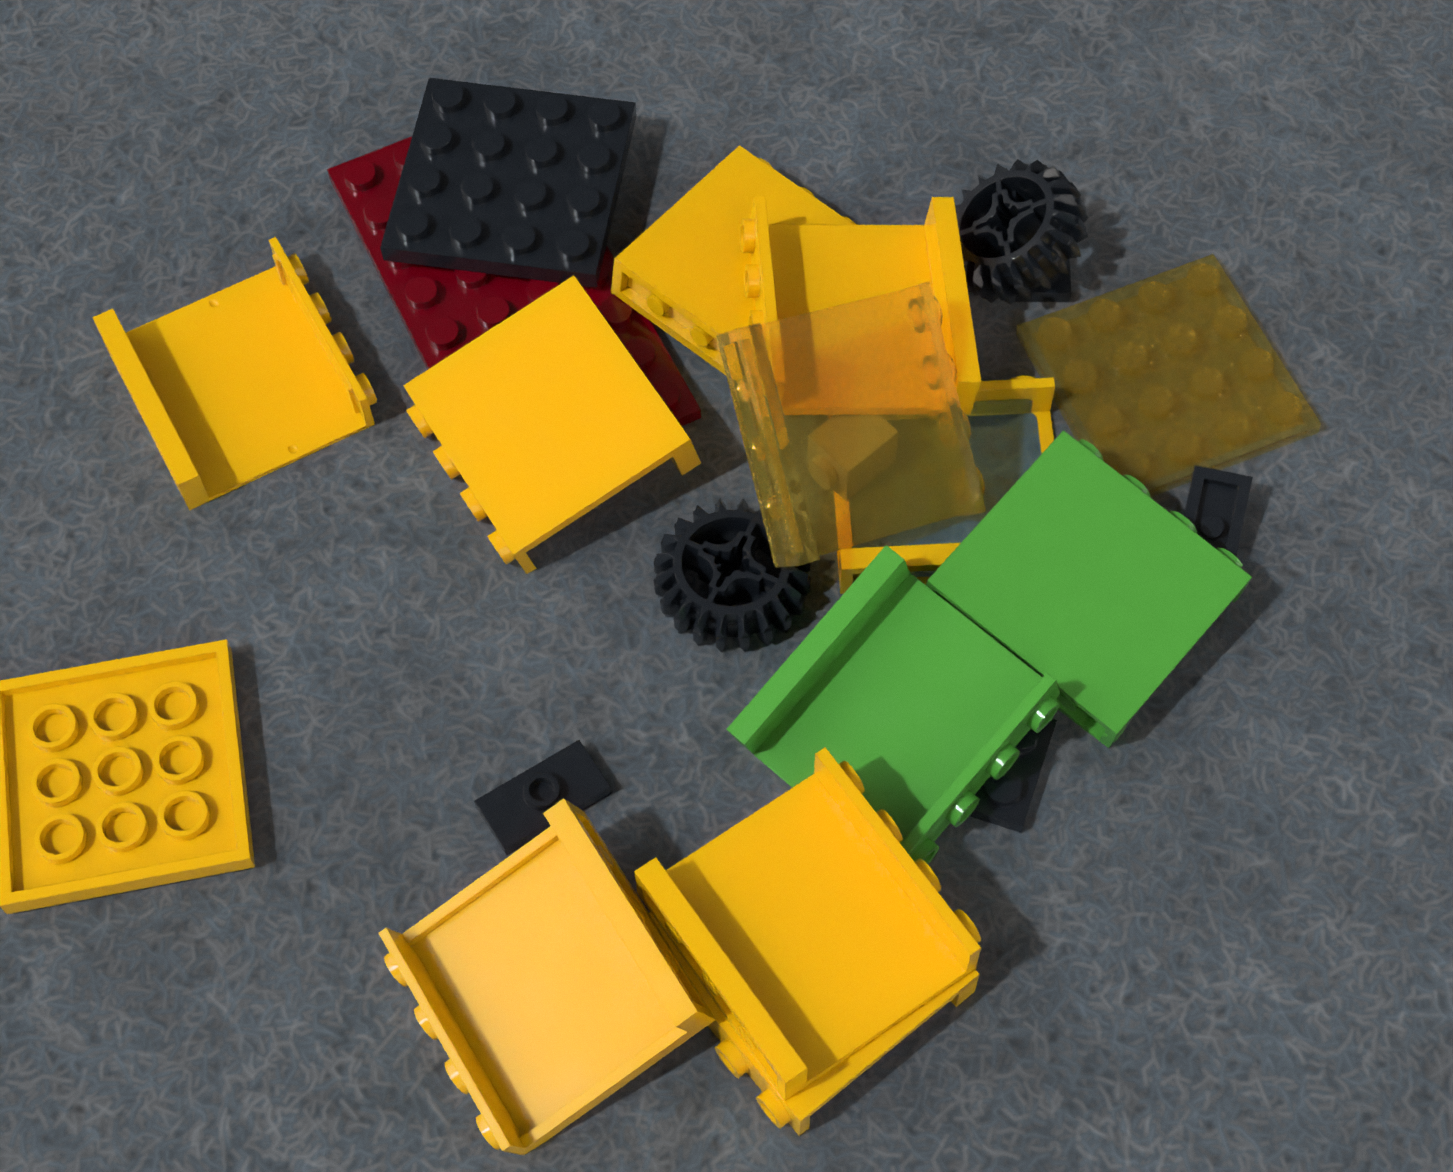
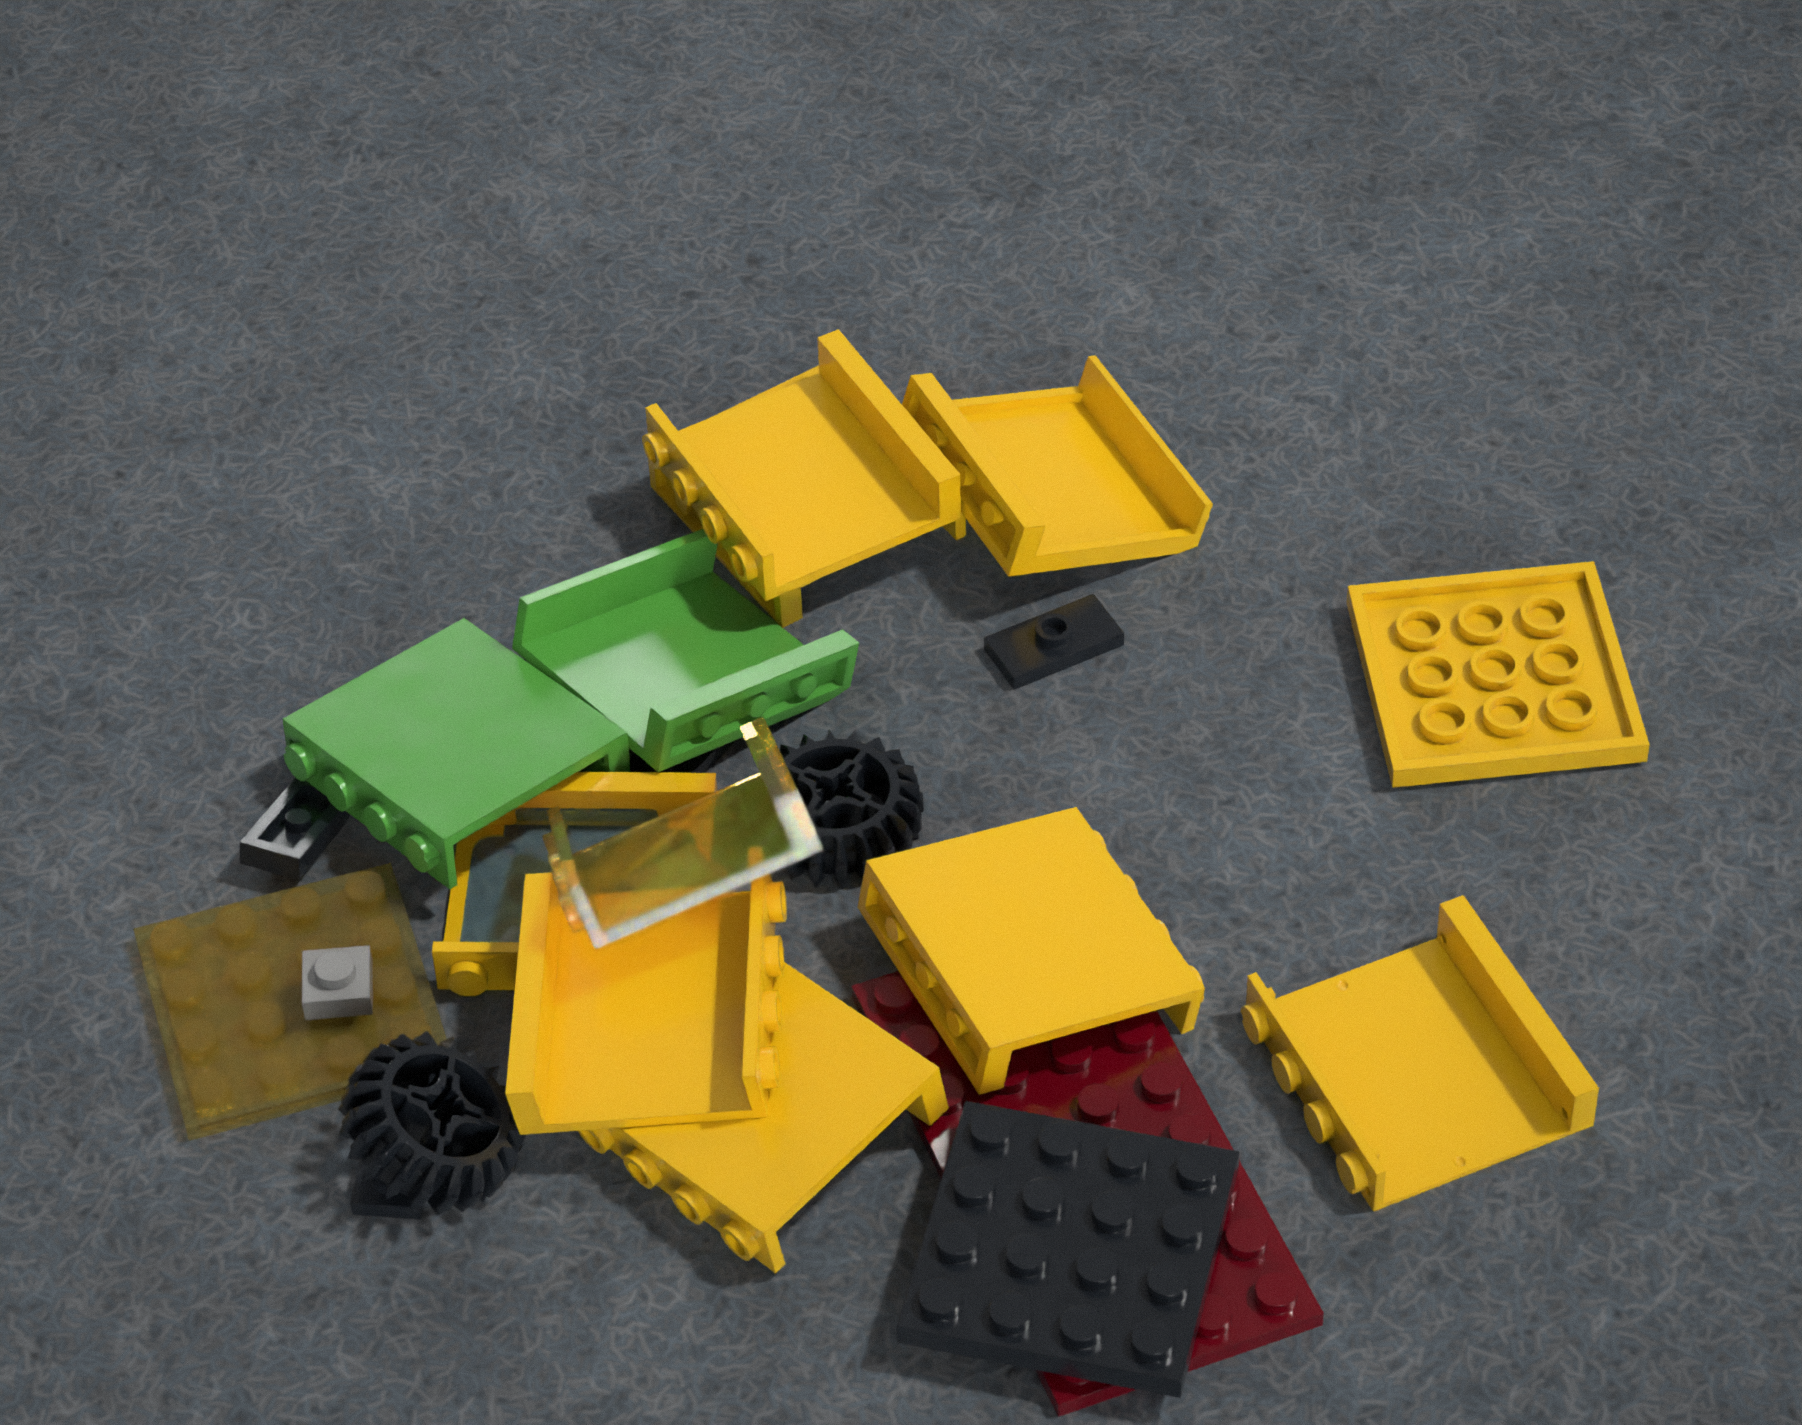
camera: 175 degrees left, 15 degrees down
none -> light grey plate [302,945,373,1020]

